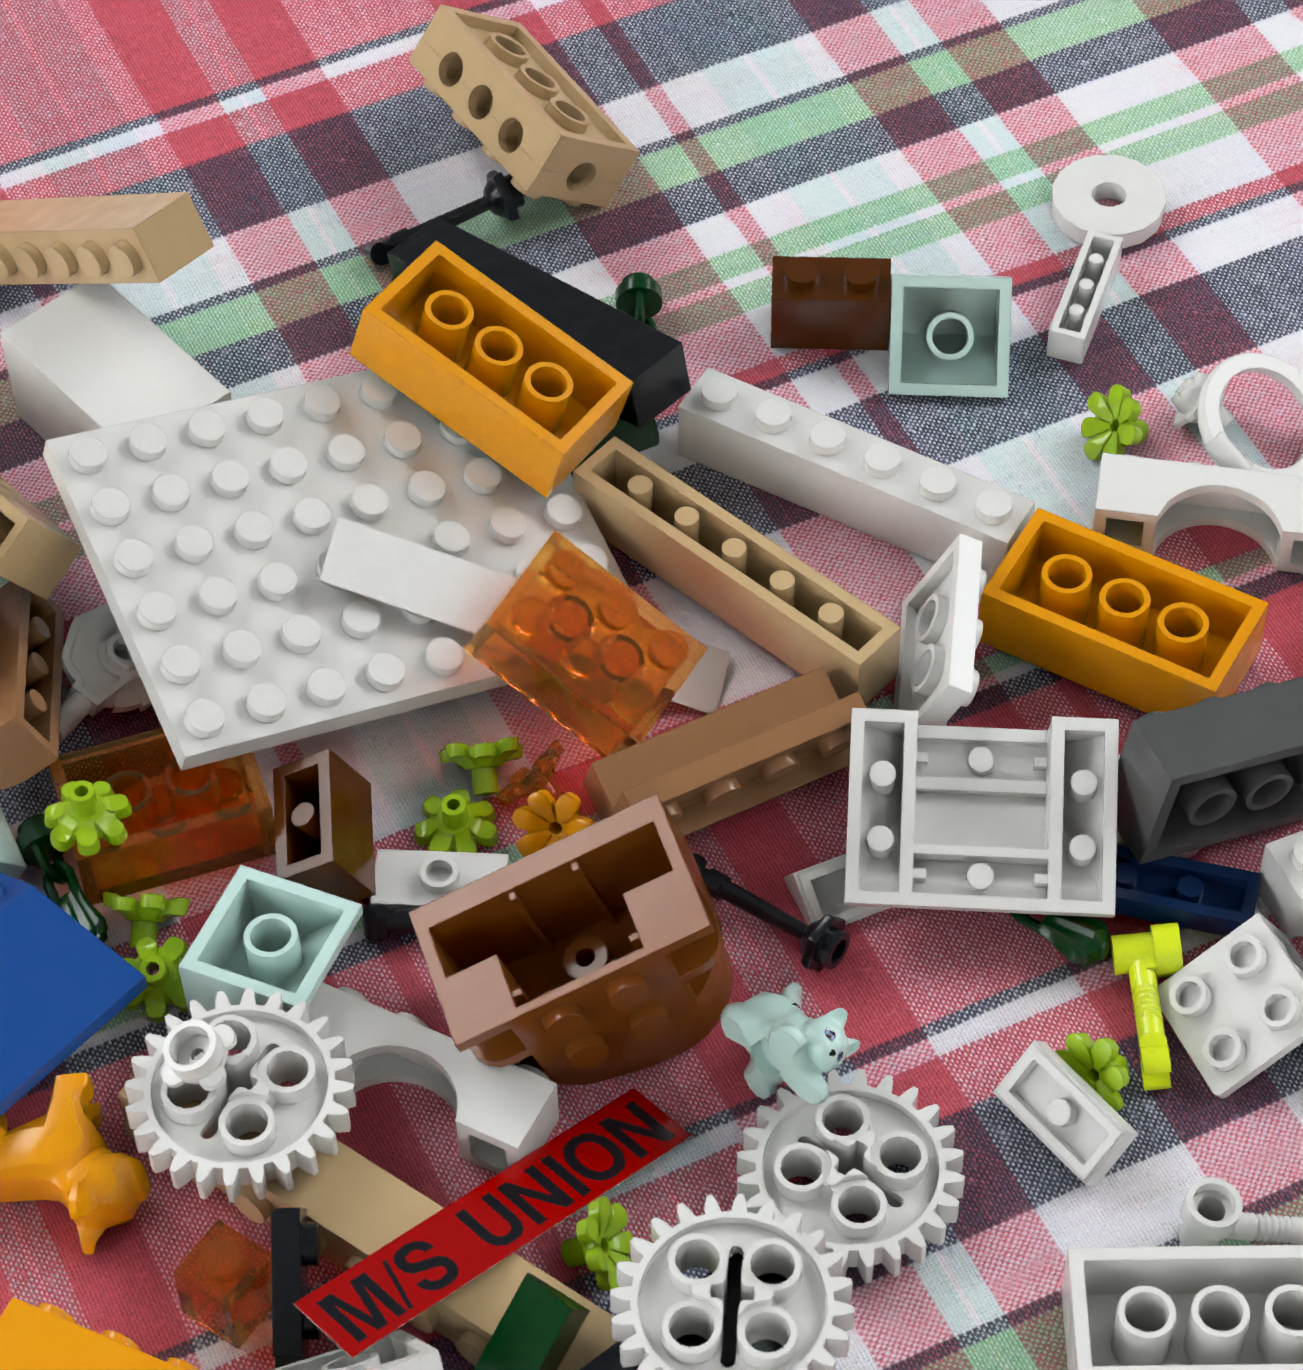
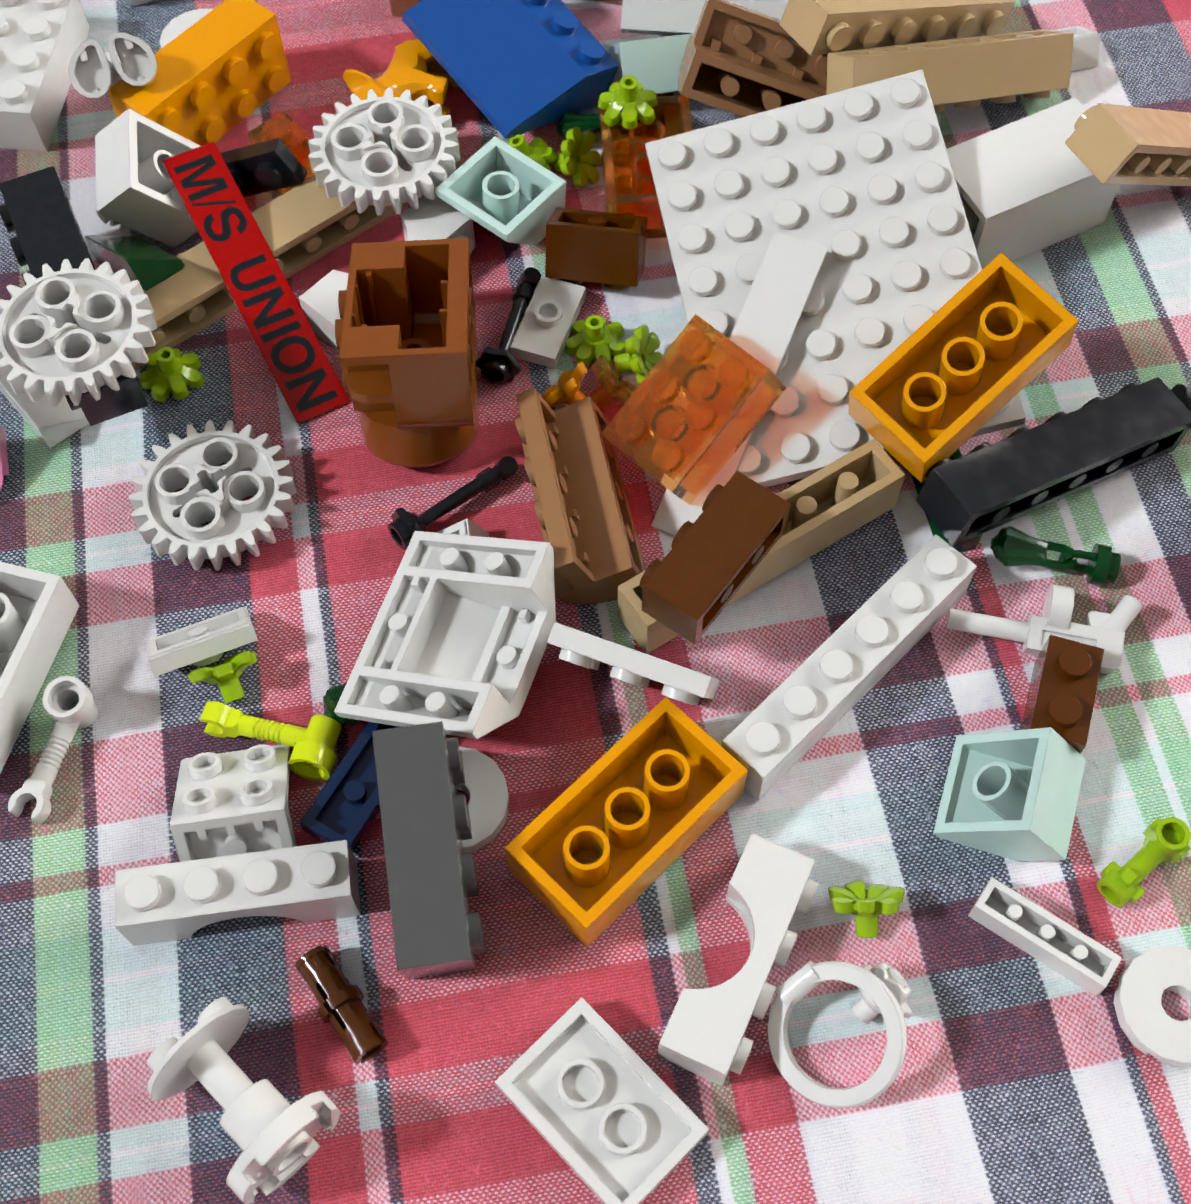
camera: 105 degrees right, 10 degrees up
white plate [160,1019,237,1091] -> none
lime plant [561,1196,633,1291] -> none
light aqua animal [720,982,860,1104] -> none
none -> reddish brown brick [640,471,791,645]
none -> white piece [946,584,1143,674]
none -> lime bar [1096,817,1191,908]

